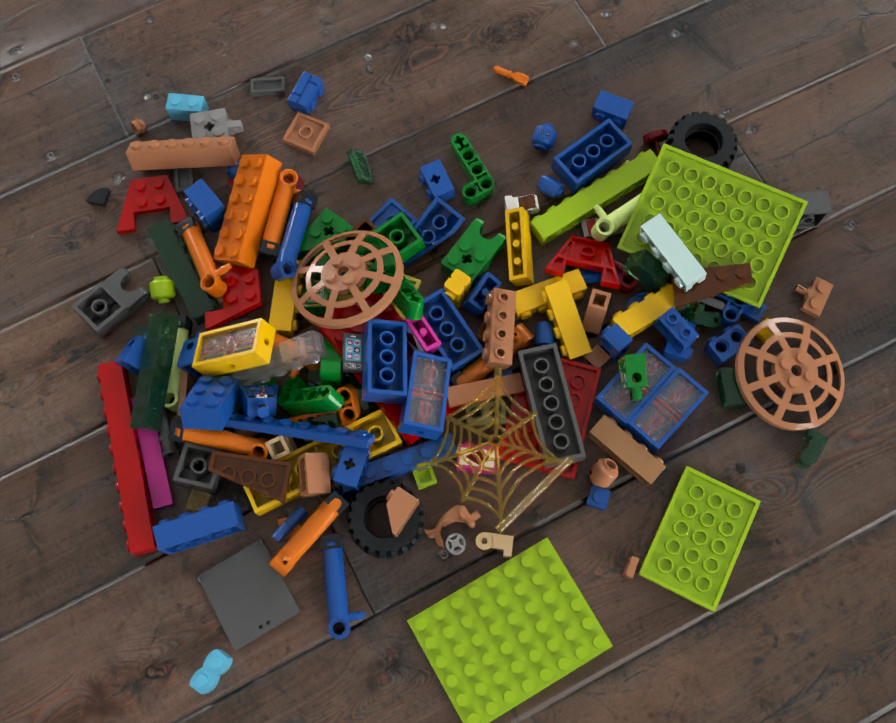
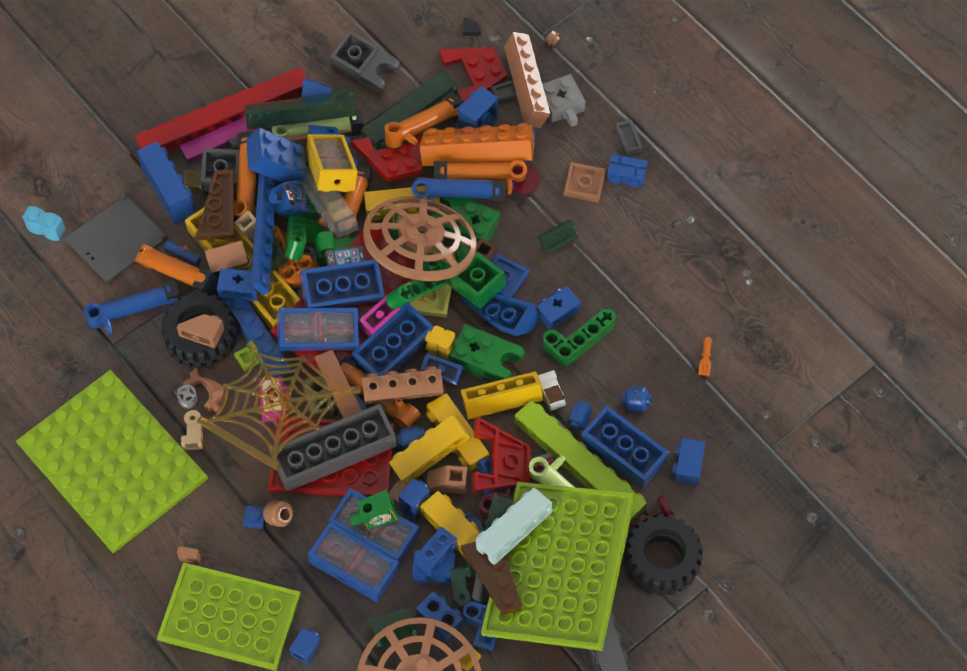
camera: 75 degrees right, 10 degrees down
lime head [149,276,176,304] -> none
medium azure brick [165,93,209,121] -> none
medium nougat brick [587,415,666,488] -> none
none -> blue brick [289,628,321,665]

